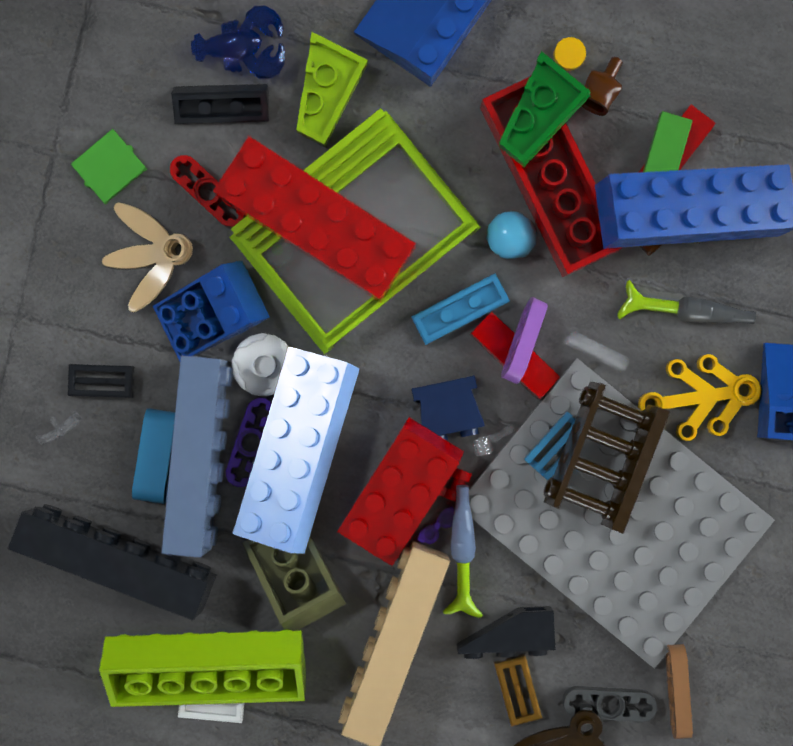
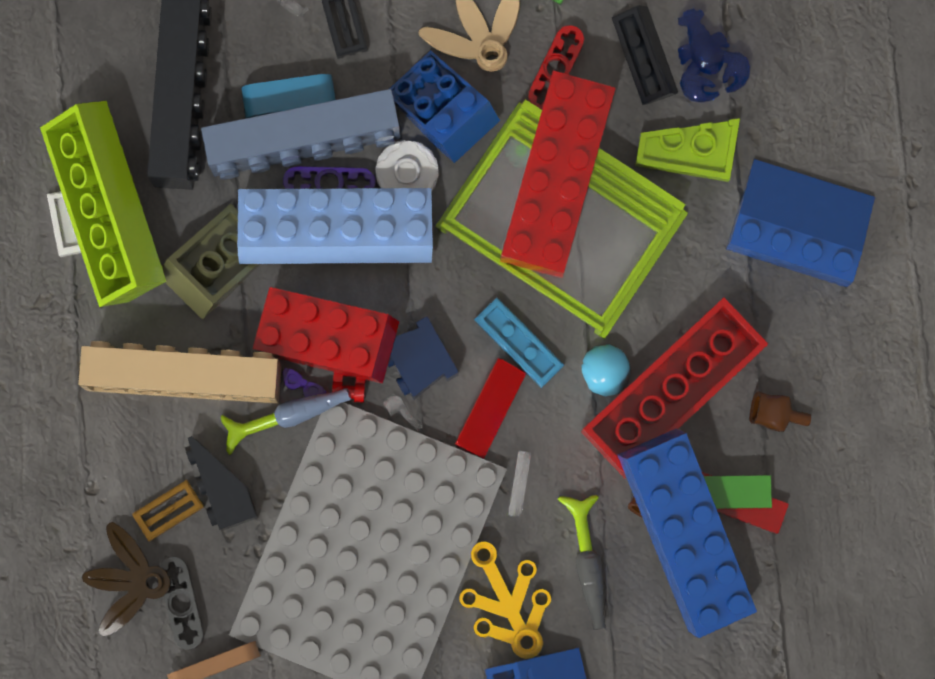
camera: 65 degrees right, 5 degrees down
green wing [499,51,591,167] -> none
medium lavender beam [501,297,548,384] -> none
dark azure tile [524,411,586,481] -> none
dark brown fence [543,381,670,534] -> none
yellow tile [553,37,586,71] -> none

